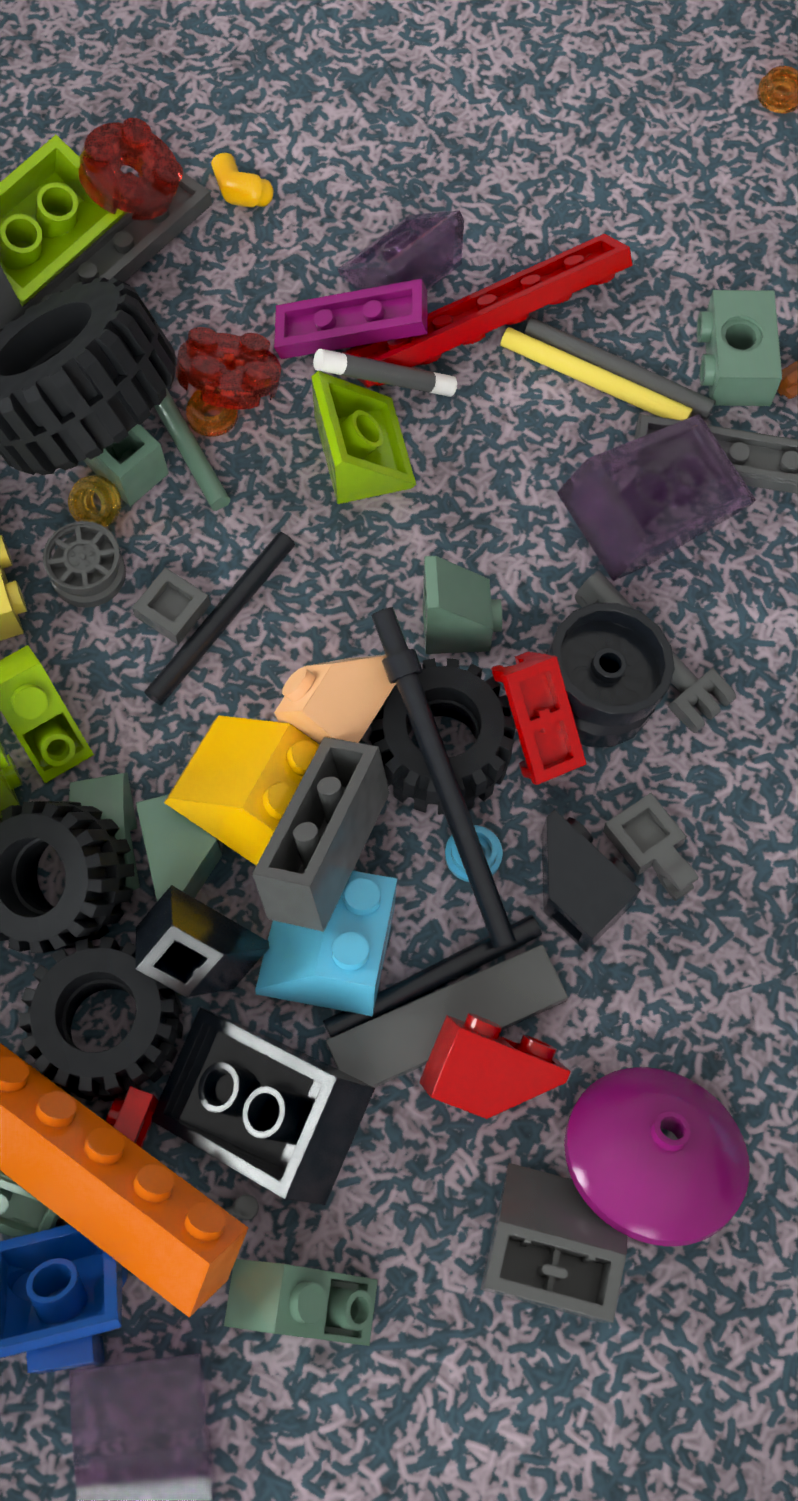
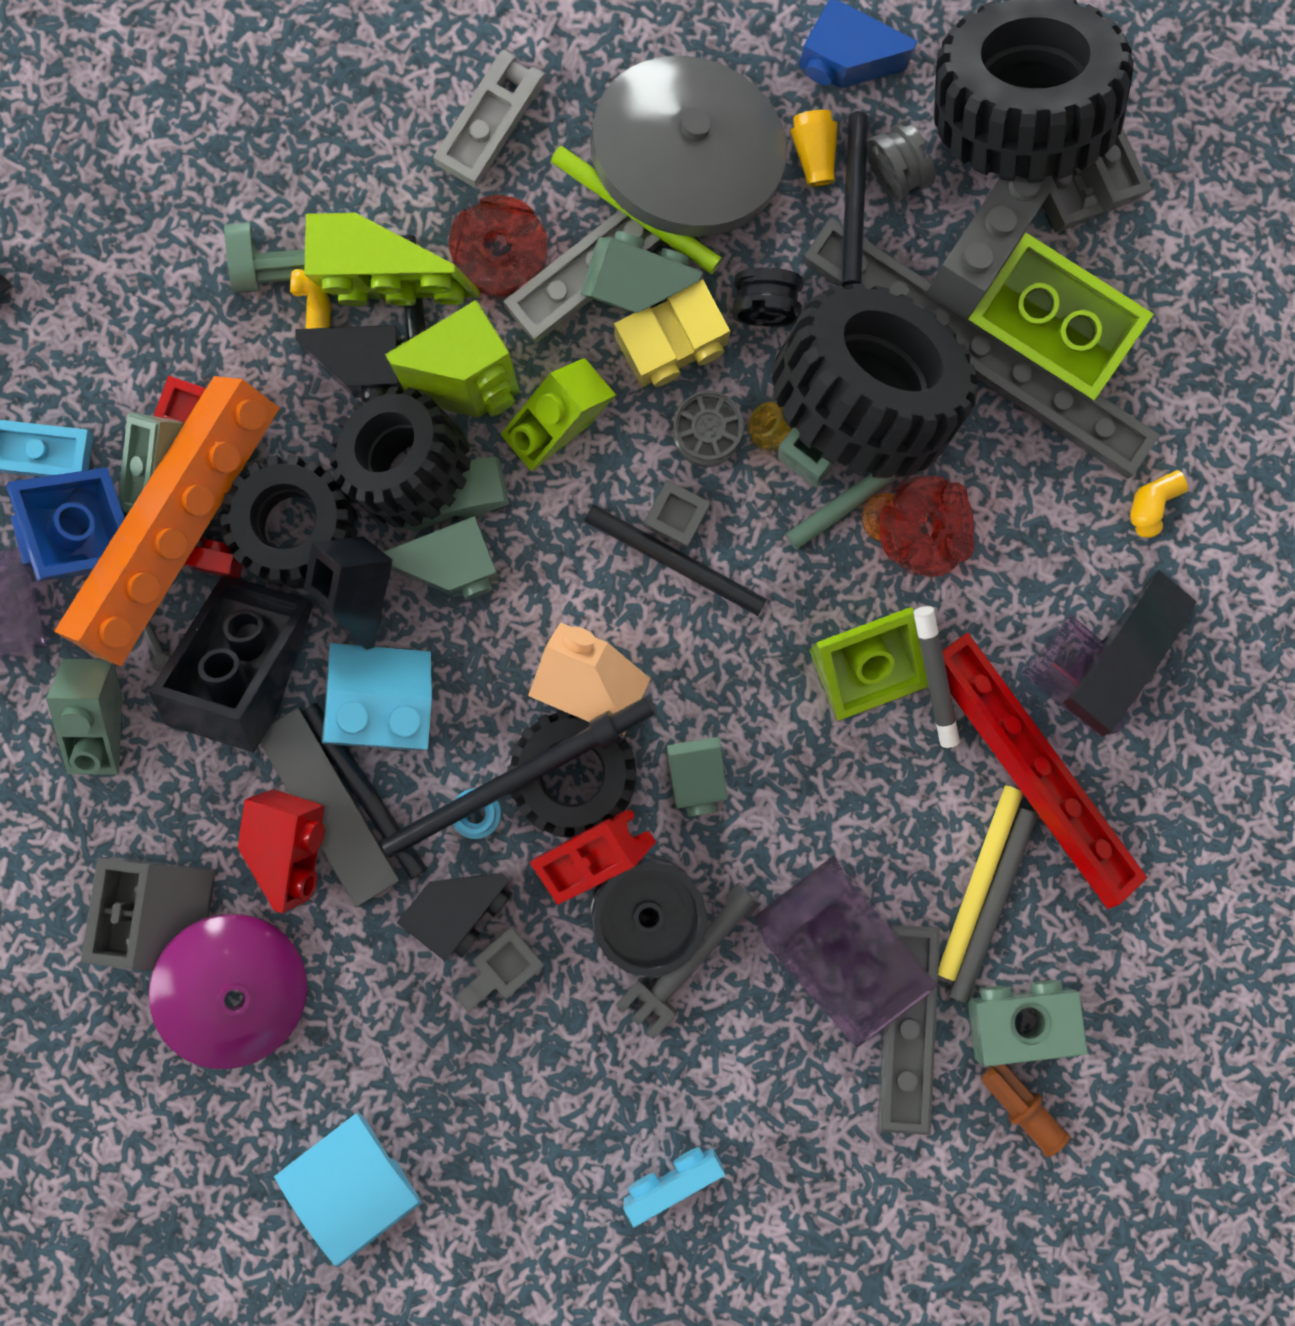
camera: 80 degrees right, 15 degrees up
clear red plate [78,118,183,221] -> none
yellow slope [164,715,320,866] -> none
dark grey brick [252,737,390,932] -> none
magenta plate [274,279,428,359] -> none
none -> black slope [1062,570,1197,737]

